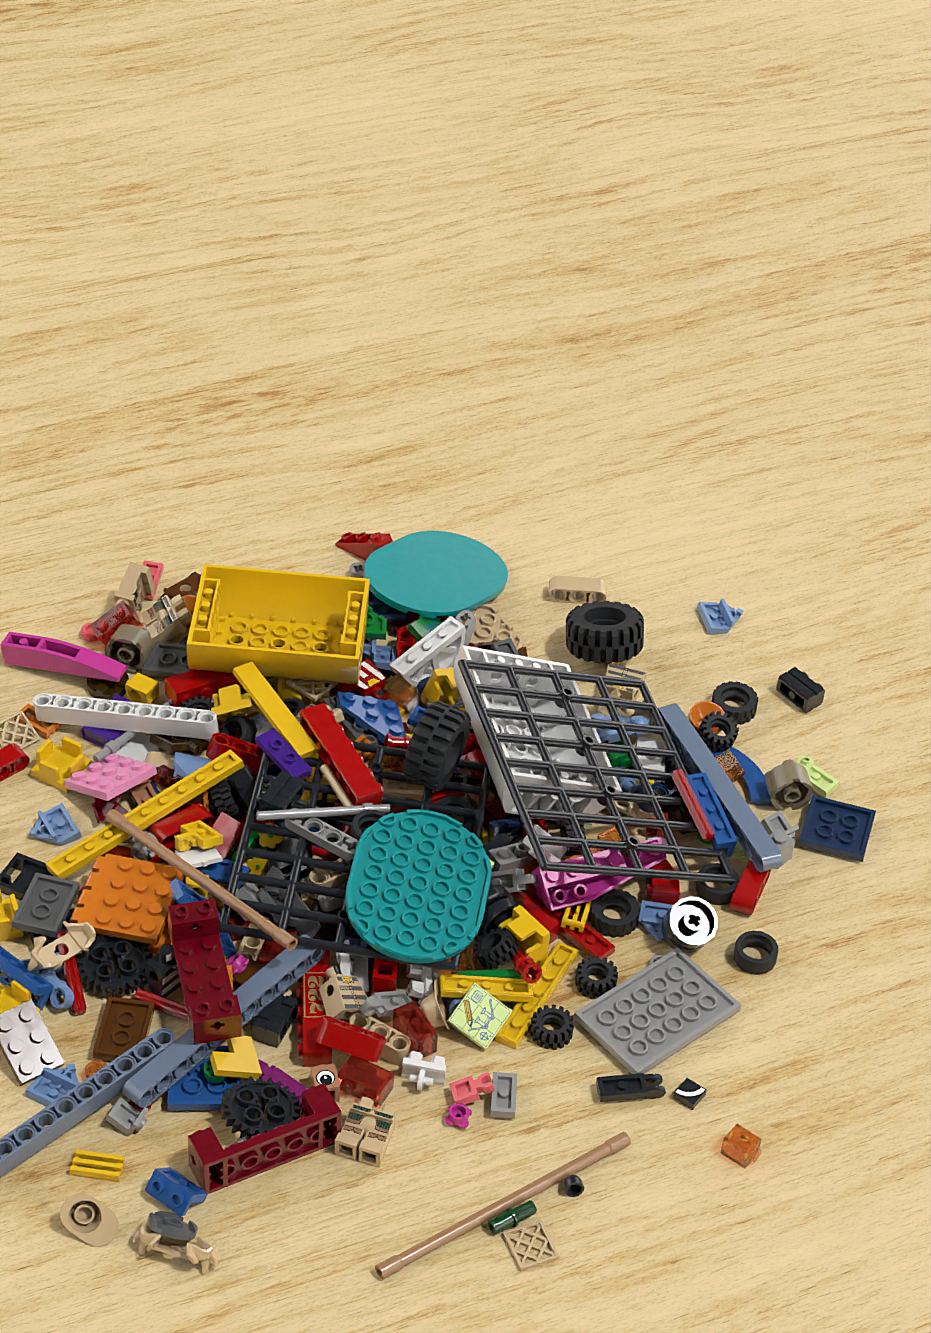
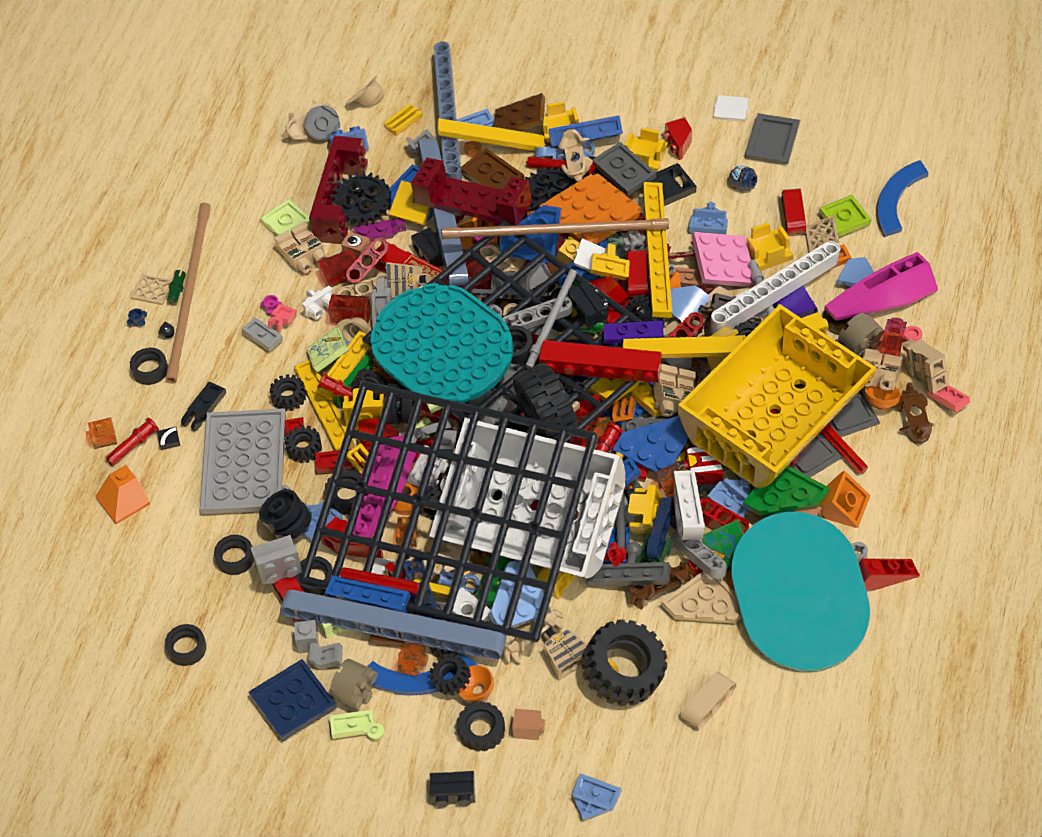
camera: 135 degrees right, 10 degrees up
none -> orange slope [95,465,150,524]
none -> red pin [105,417,159,466]
none -> dark blue plate [127,308,147,326]
none -> black tyre [130,347,168,385]
none -> black tyre [165,624,207,666]
none -> light grey bracket [251,535,302,585]
none -> yellowish green tile [260,199,310,236]
none -> red tile [285,417,304,434]
none -> yellow tile [437,118,545,151]
none -> nougat brick [512,709,545,740]
none -> medium blue slope [836,257,874,287]

